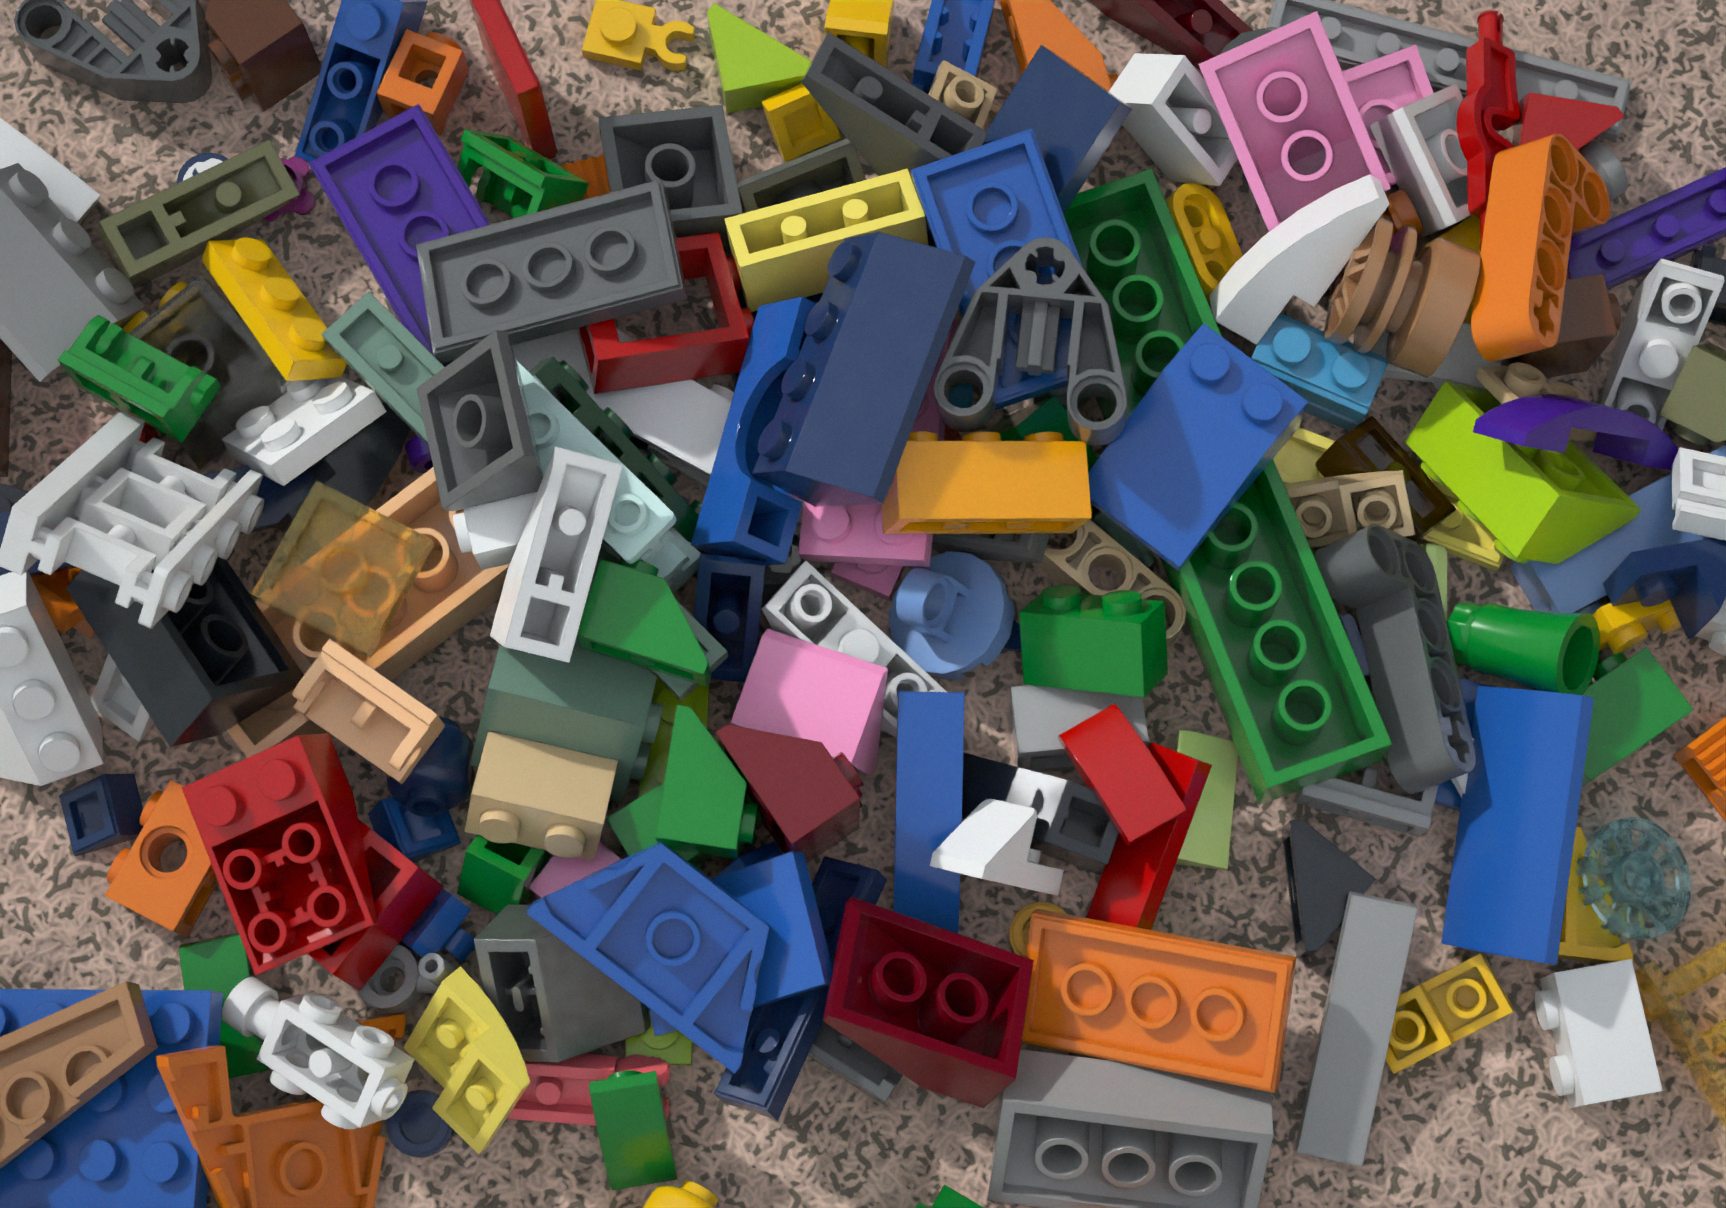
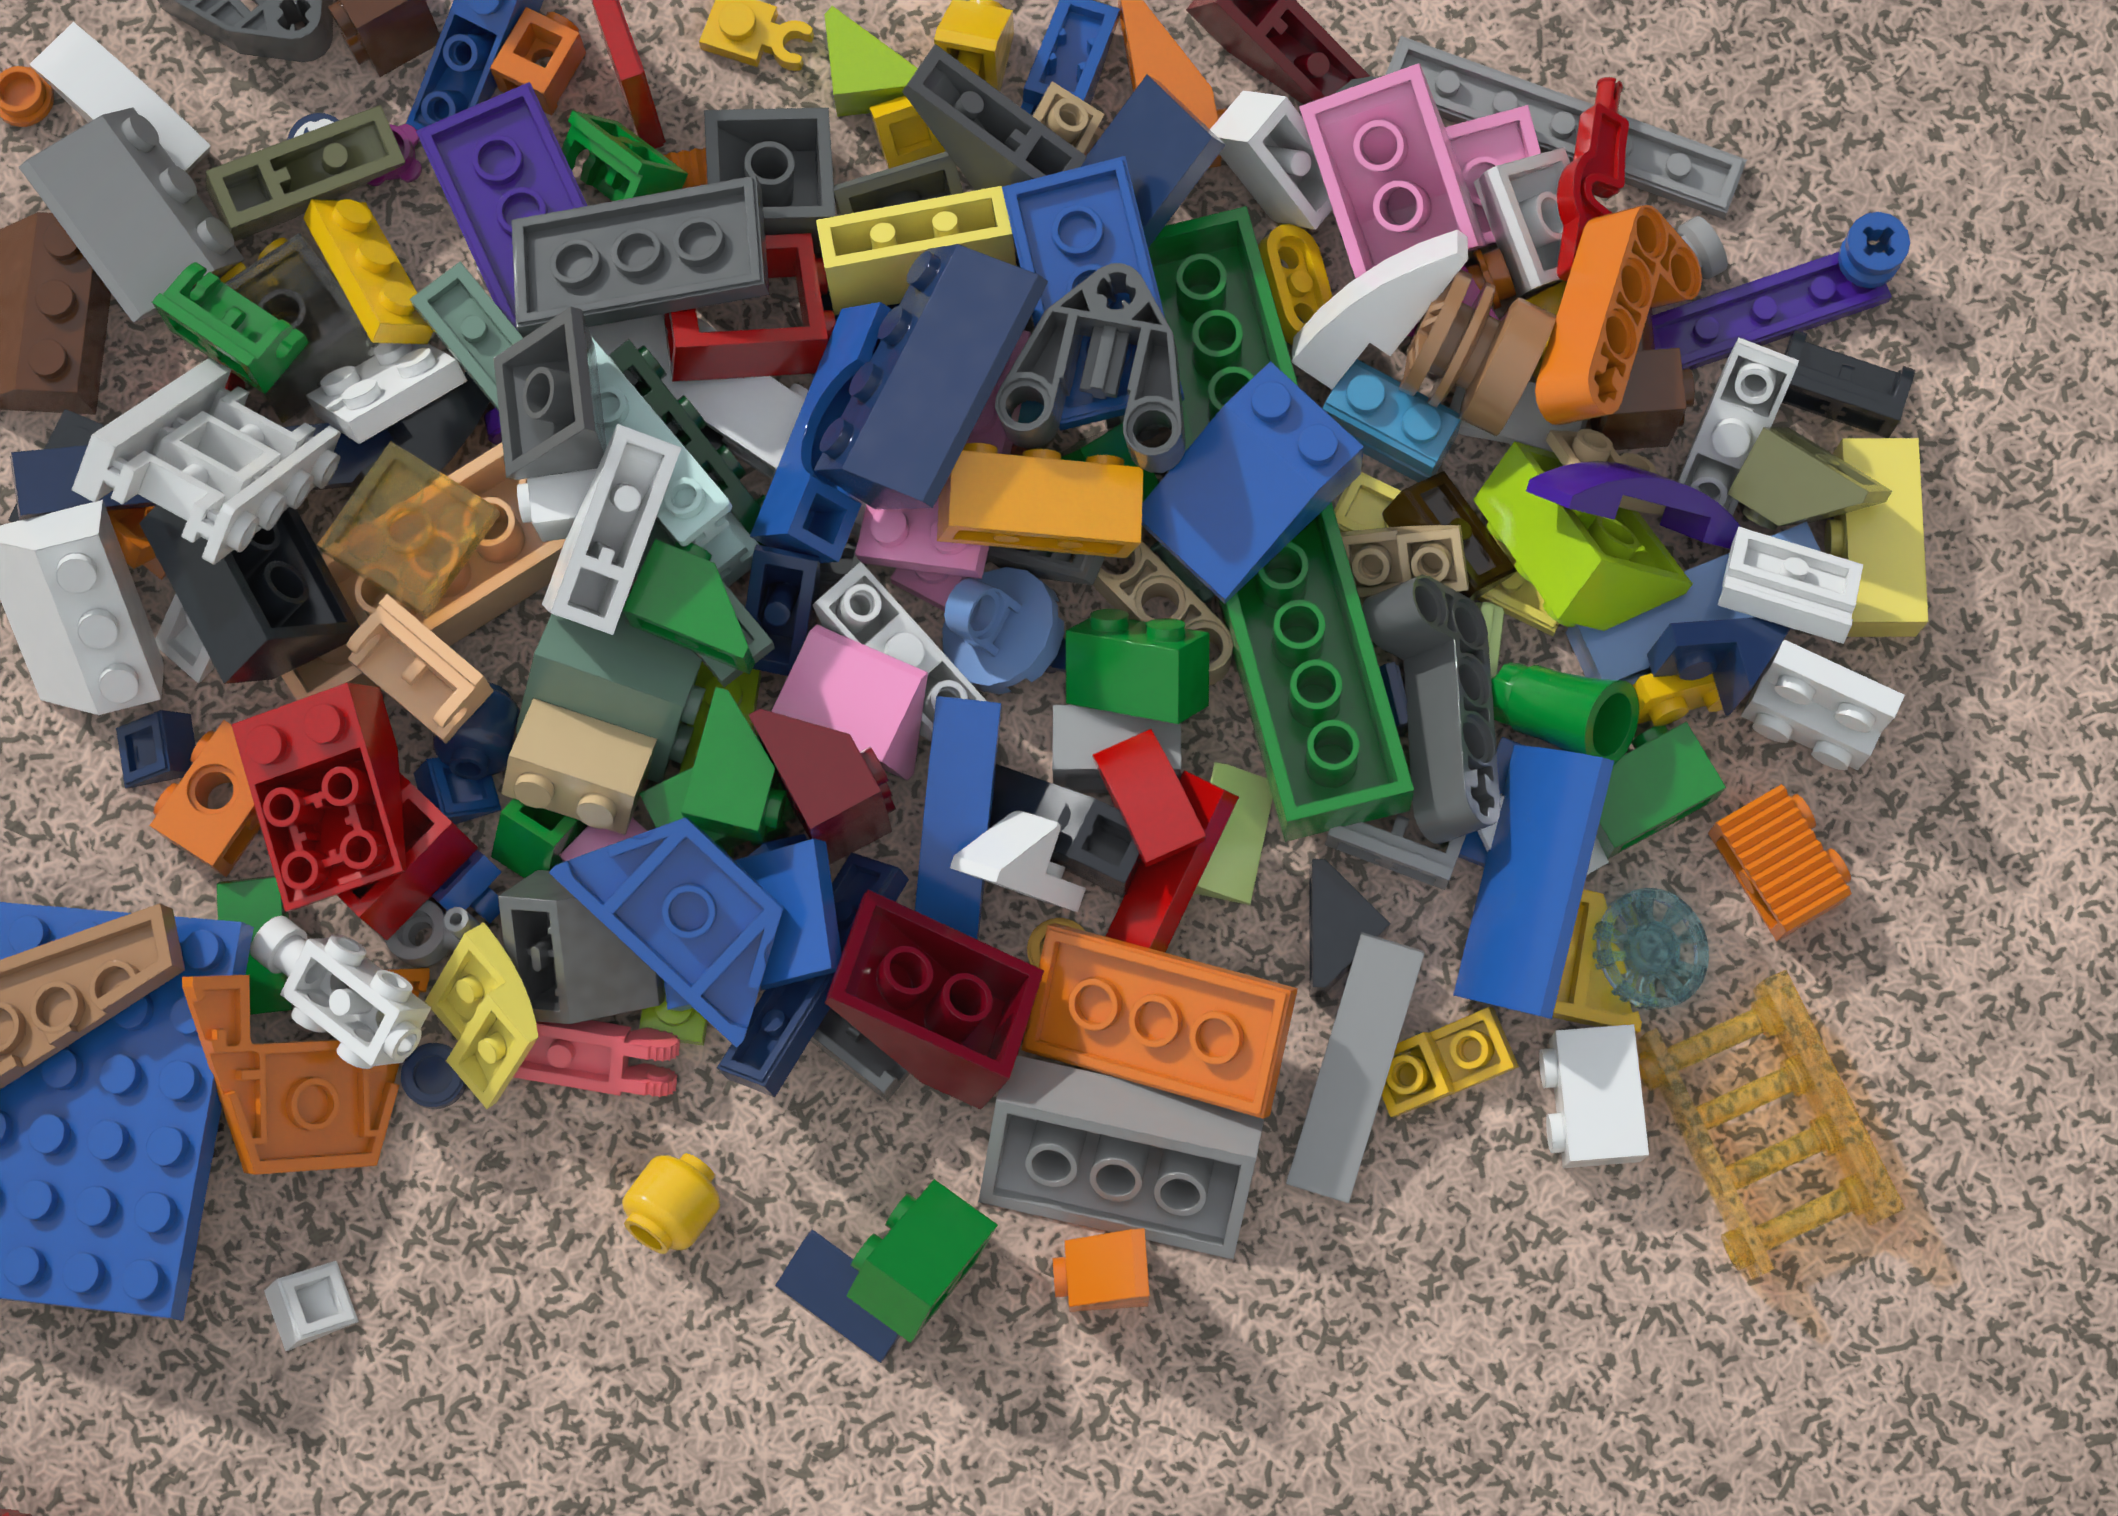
camera: 10 degrees right, 0 degrees up
green slope [589,1070,677,1190] -> none
red slope [1512,92,1625,150] -> none

